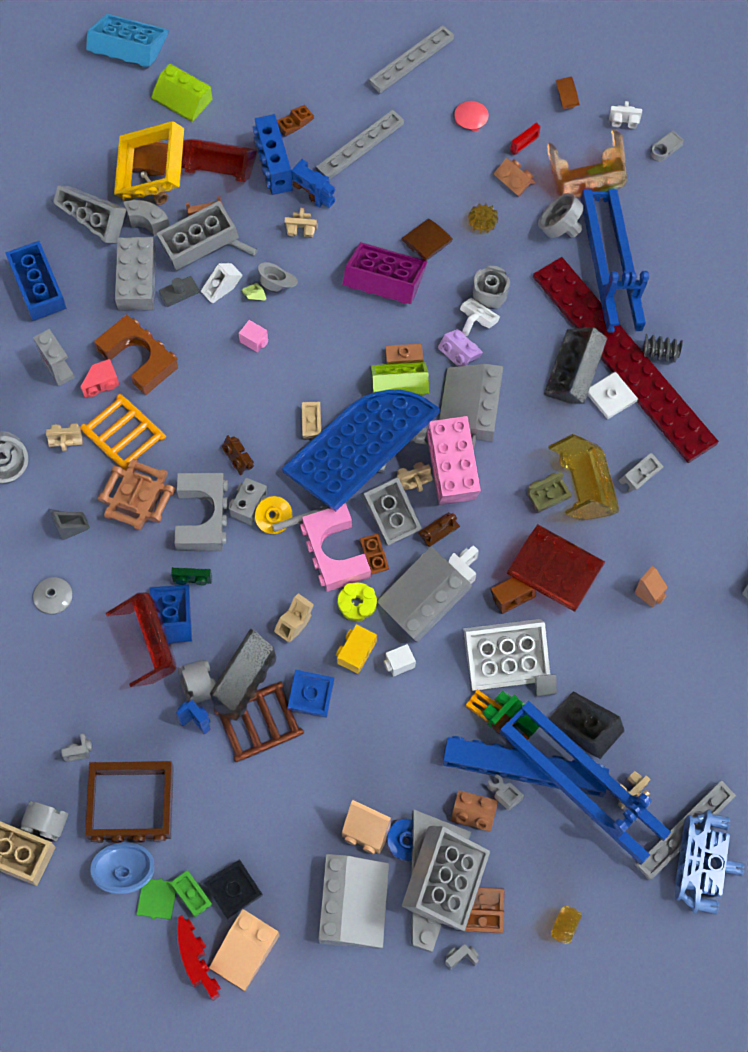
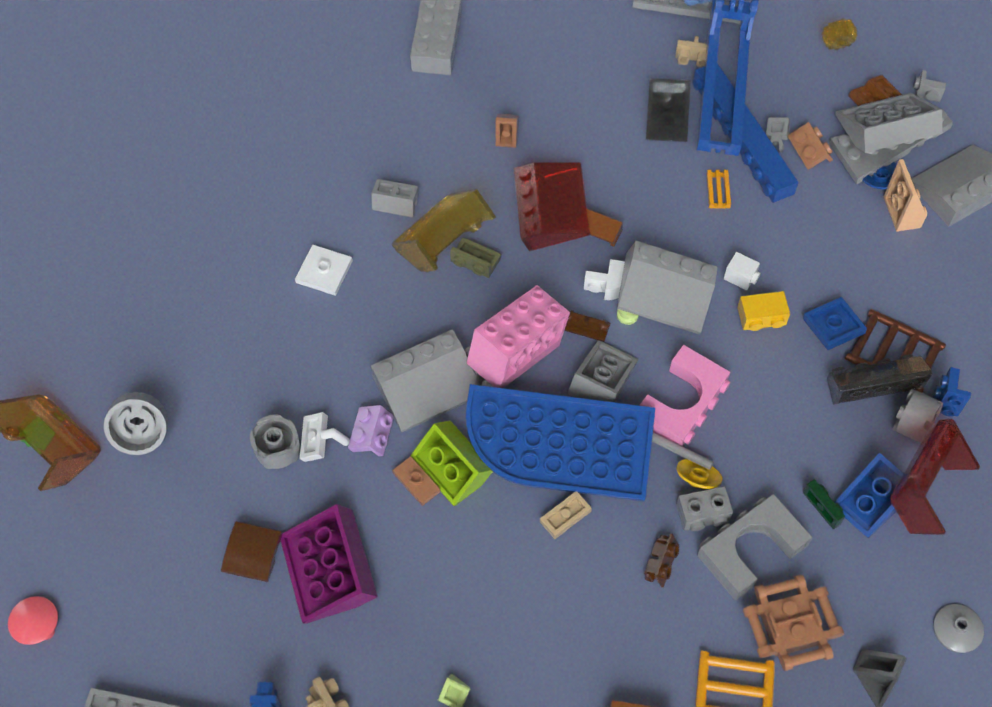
camera: 125 degrees left, 5 degrees down
bright pink brick [239,320,269,353] -> none
light grey piece [258,262,298,292] -> none
tan brick [274,593,314,643] -> none
neon yellow plate [338,583,377,622] -> none
dark orange slope [359,534,389,575] -> none
tan hips [397,462,432,492] -> none
white slope [463,619,550,691] -> none
clear yellow gear [468,203,498,234] -> none
green hips [482,690,539,740] -> none
nougat bracket [493,158,536,197] -> none
red tile [510,122,541,155] -> none
dark red plate [533,257,719,463] -> none
light grey slope [534,674,557,696] -> none
clear smoke slope [544,327,607,404] -> none
blue piece [580,189,649,332] -> none
dark grey piece [643,334,683,362] -> none

